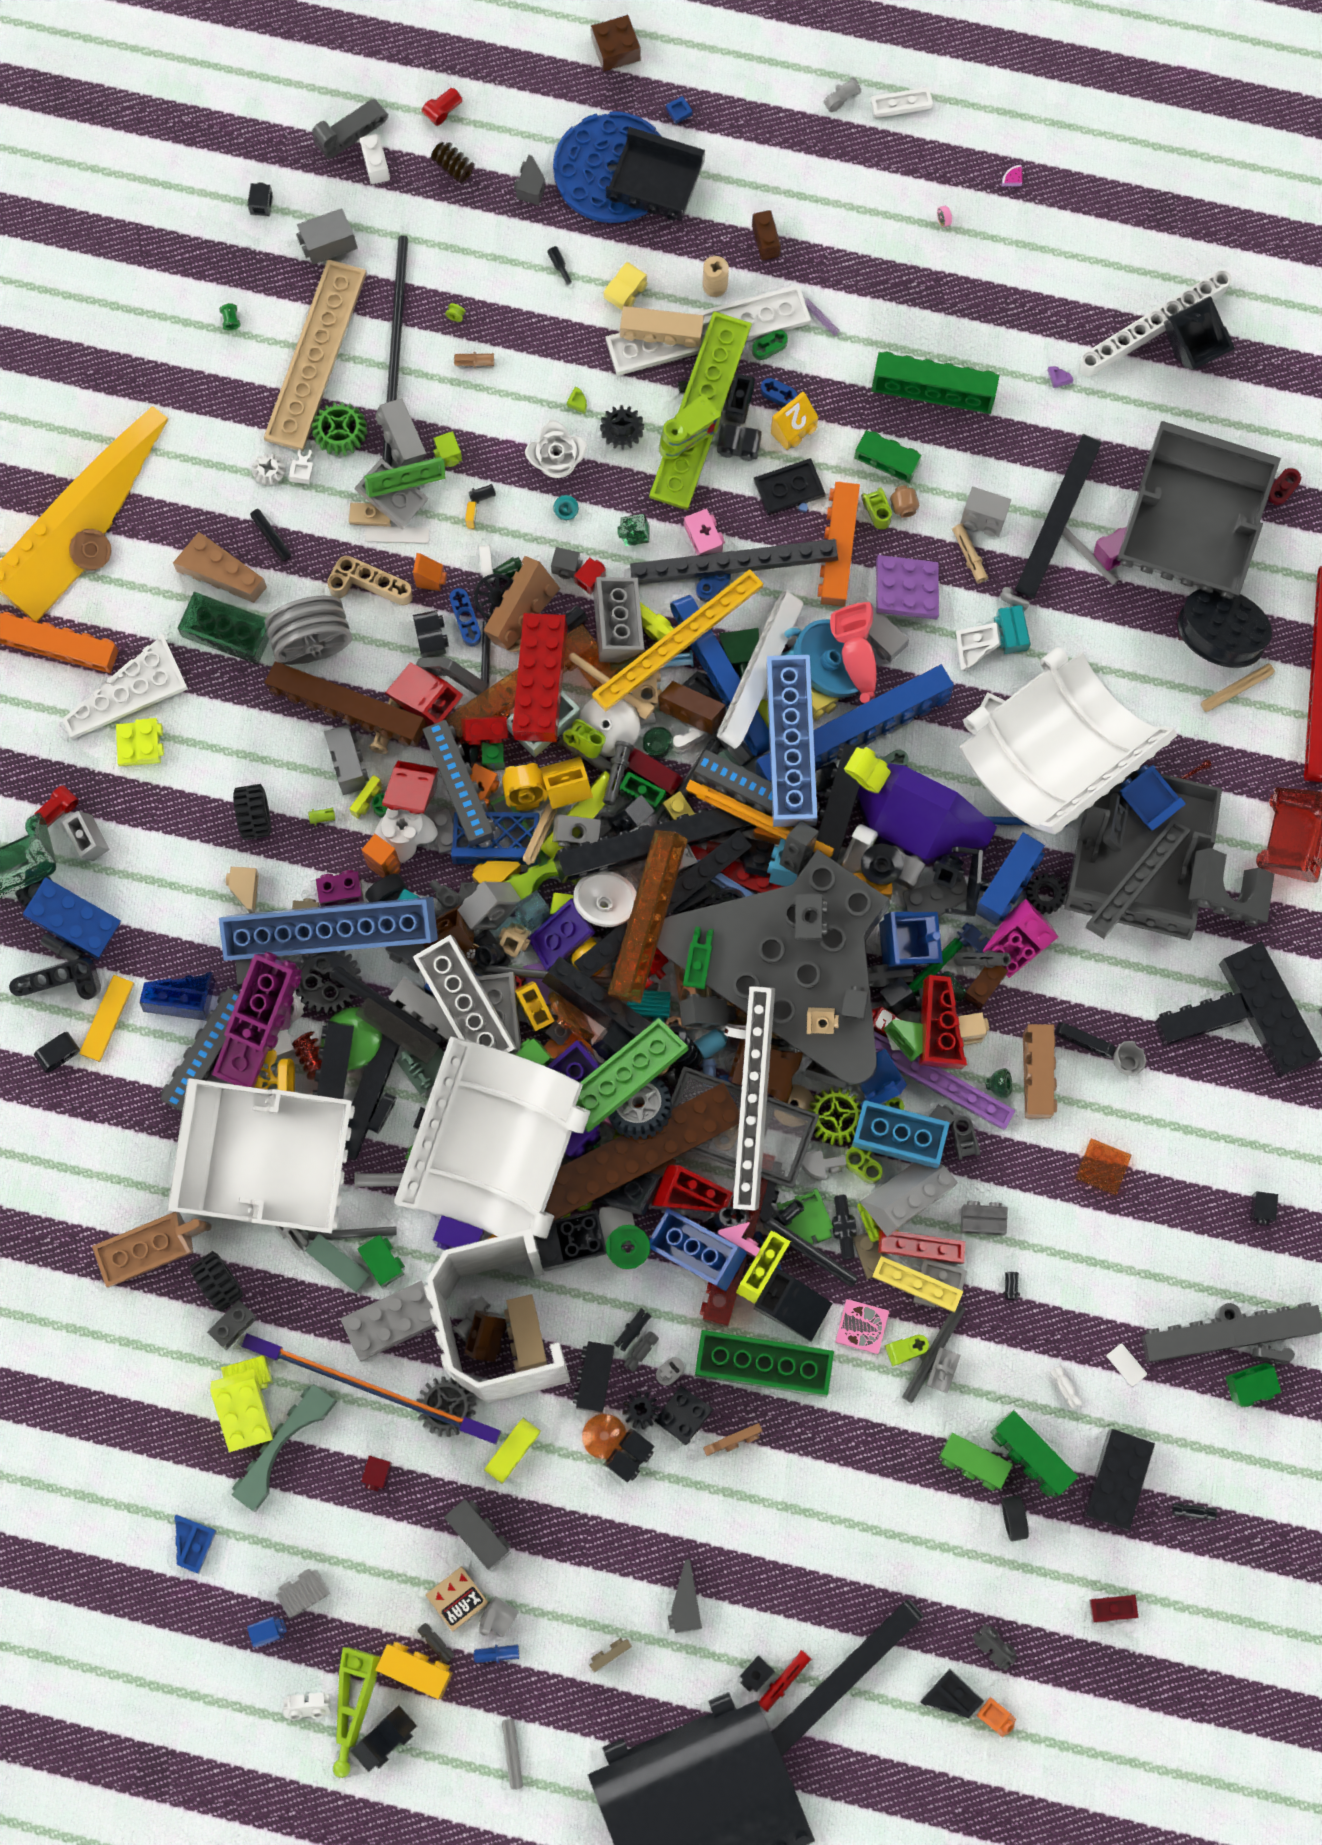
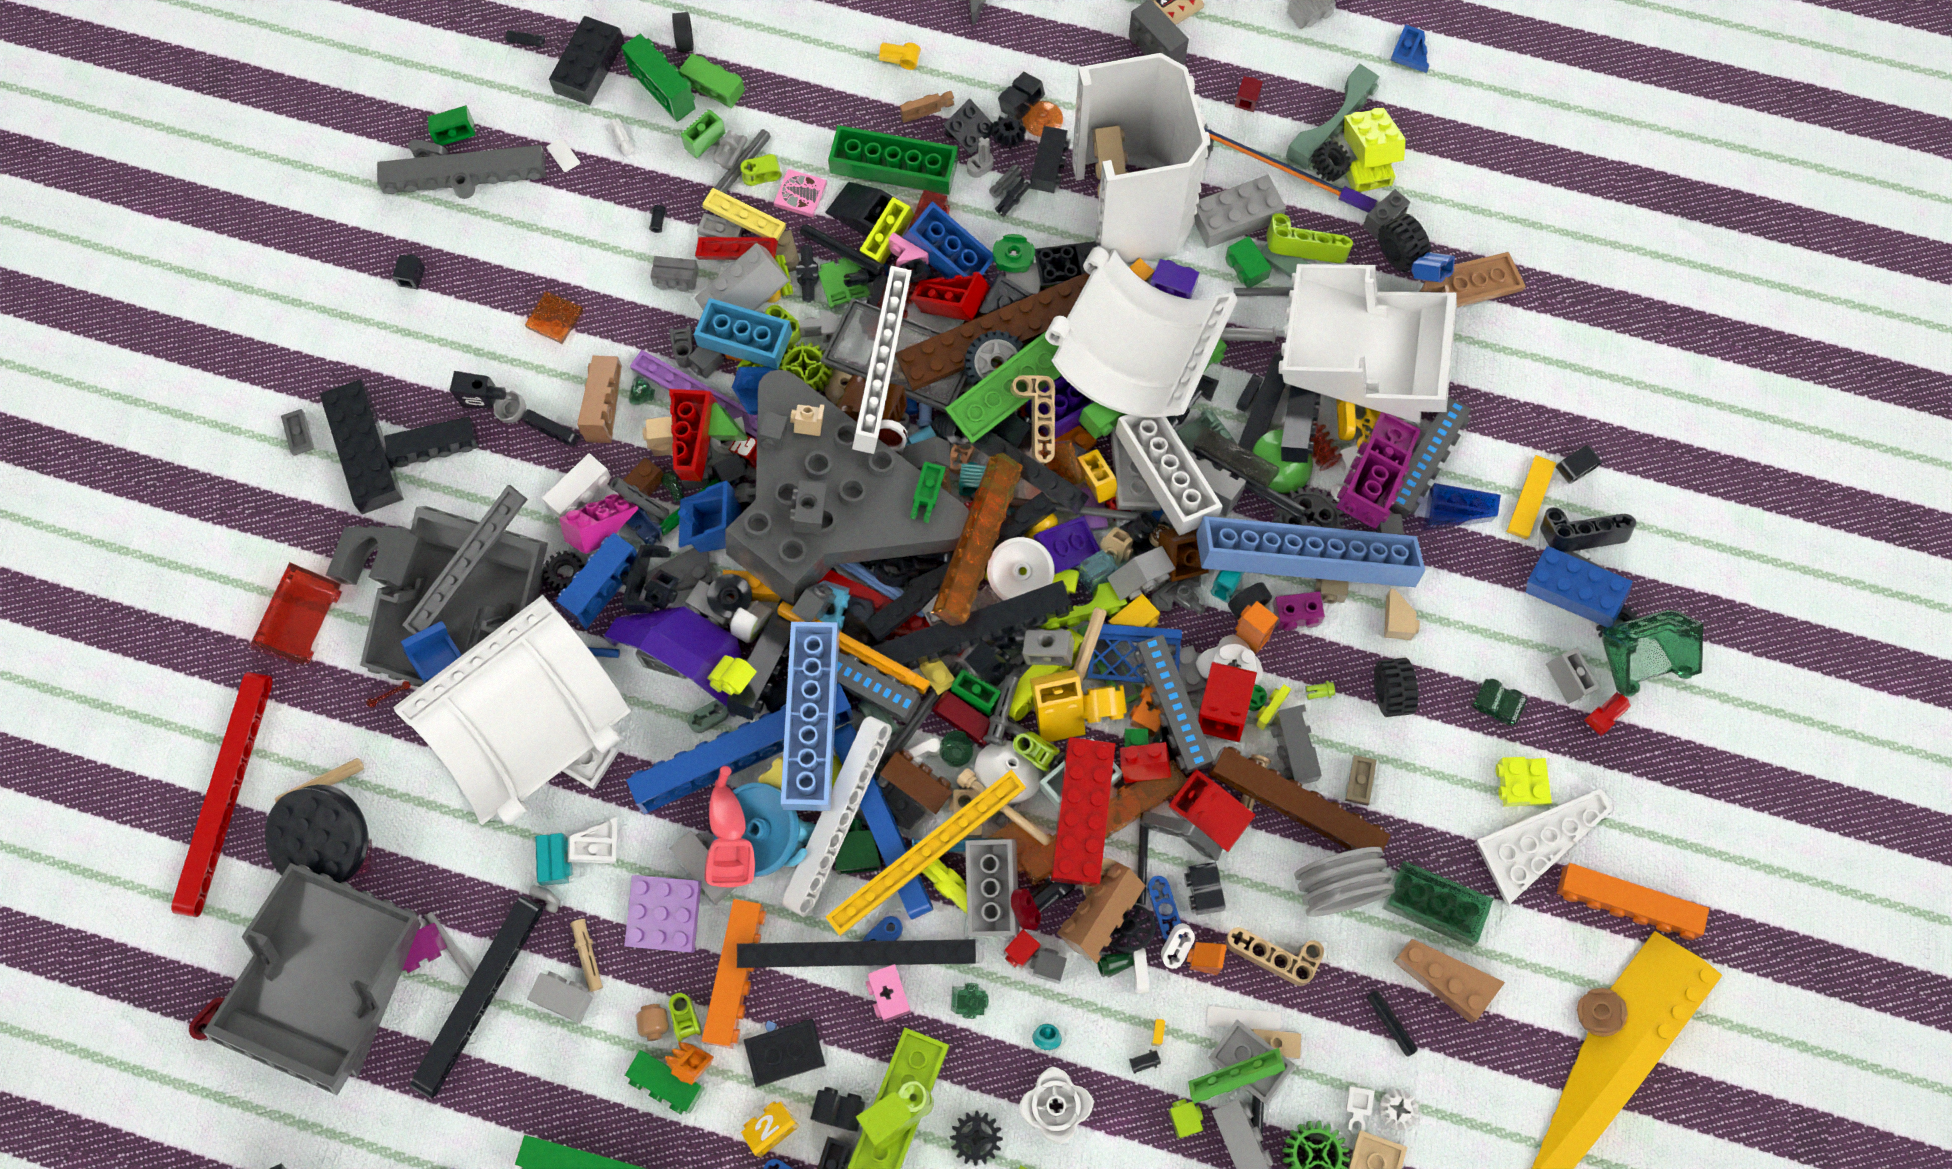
camera: 175 degrees left, 5 degrees down
none -> black torso [450,371,506,409]
none -> white brick [542,453,611,518]
none -> orange plate [665,1042,714,1085]
none -> bright green brick [681,109,726,158]
none -> yellow piece [879,42,921,70]
none -> tan beam [1010,375,1055,464]
none -> dark red plate [1011,889,1041,930]
none -> white beam [1161,923,1195,968]
none -> lime beam [1266,213,1353,264]
none -> black tyre [1311,140,1351,182]
none -> dark tan plate [1345,755,1377,806]
none -> blue brick [1412,252,1455,283]
none -> clear green brick [1471,679,1528,727]

